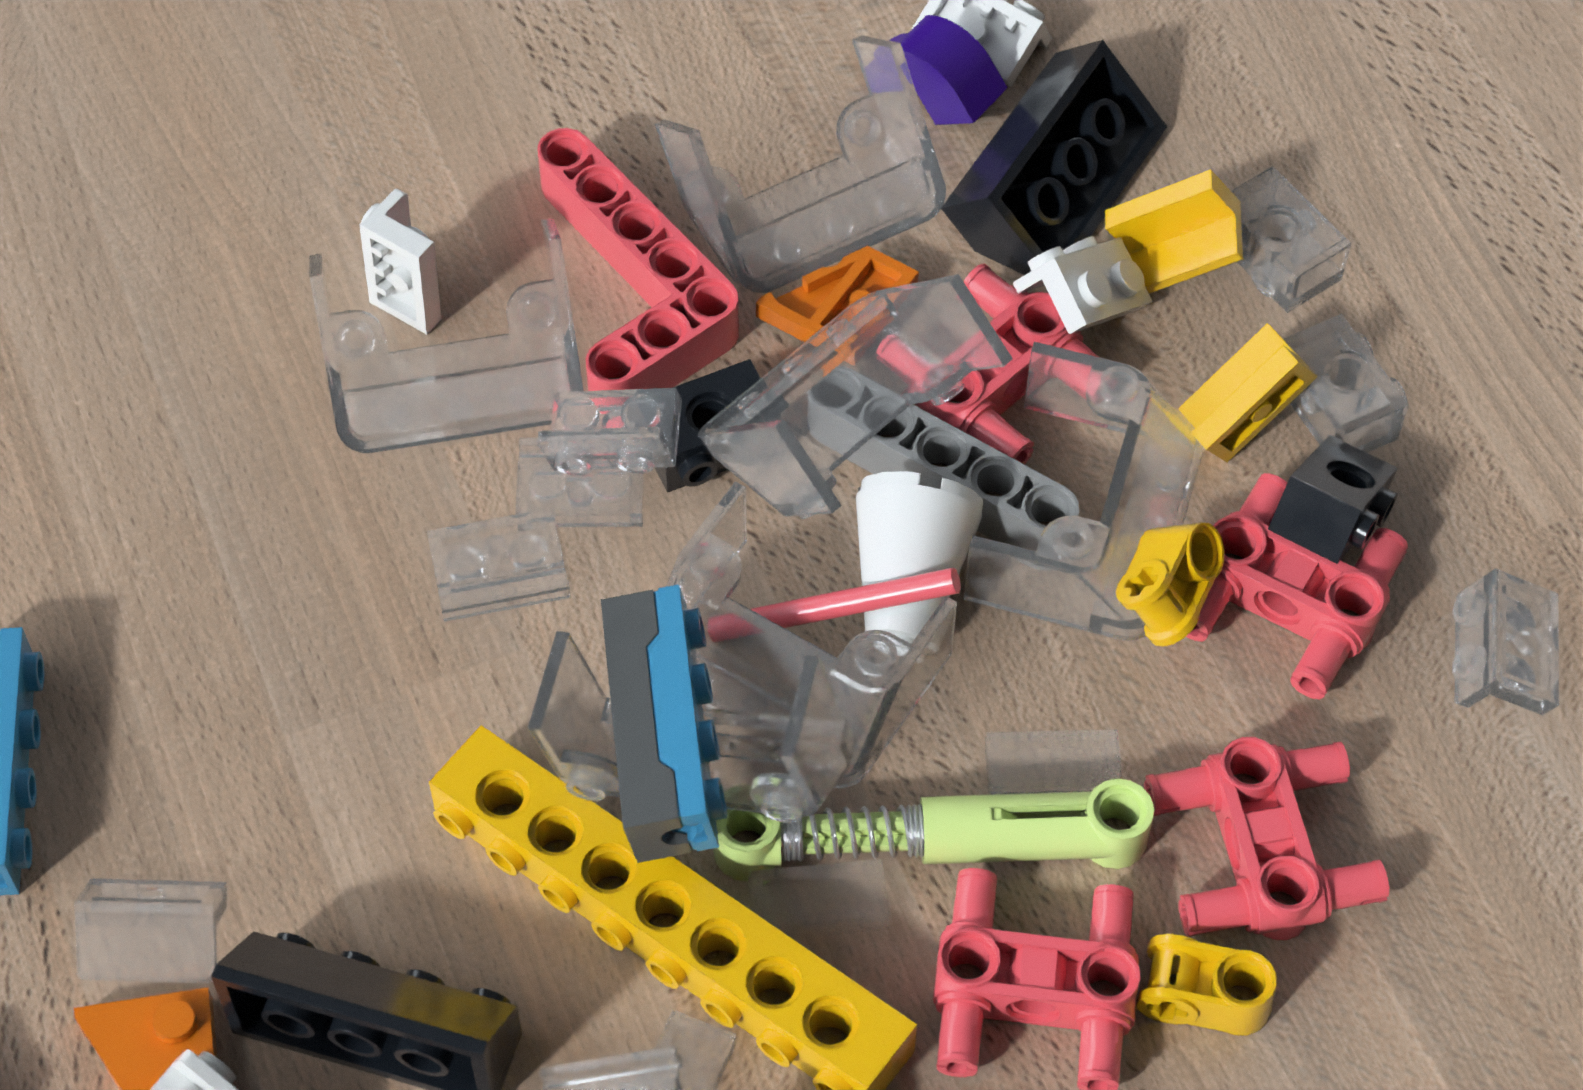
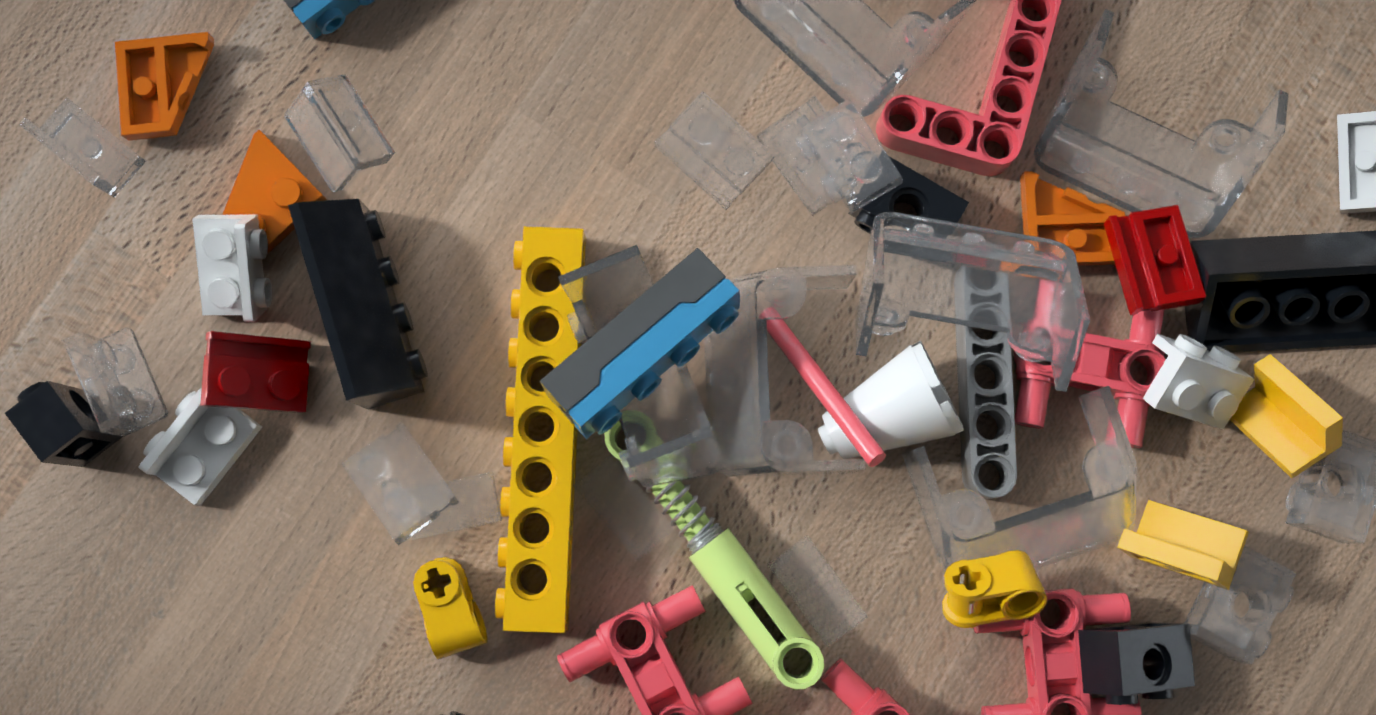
camera: 55 degrees right, 25 degrees up
dark purple brick [865,15,1008,125] -> none
none -> red plate [1103,205,1206,315]

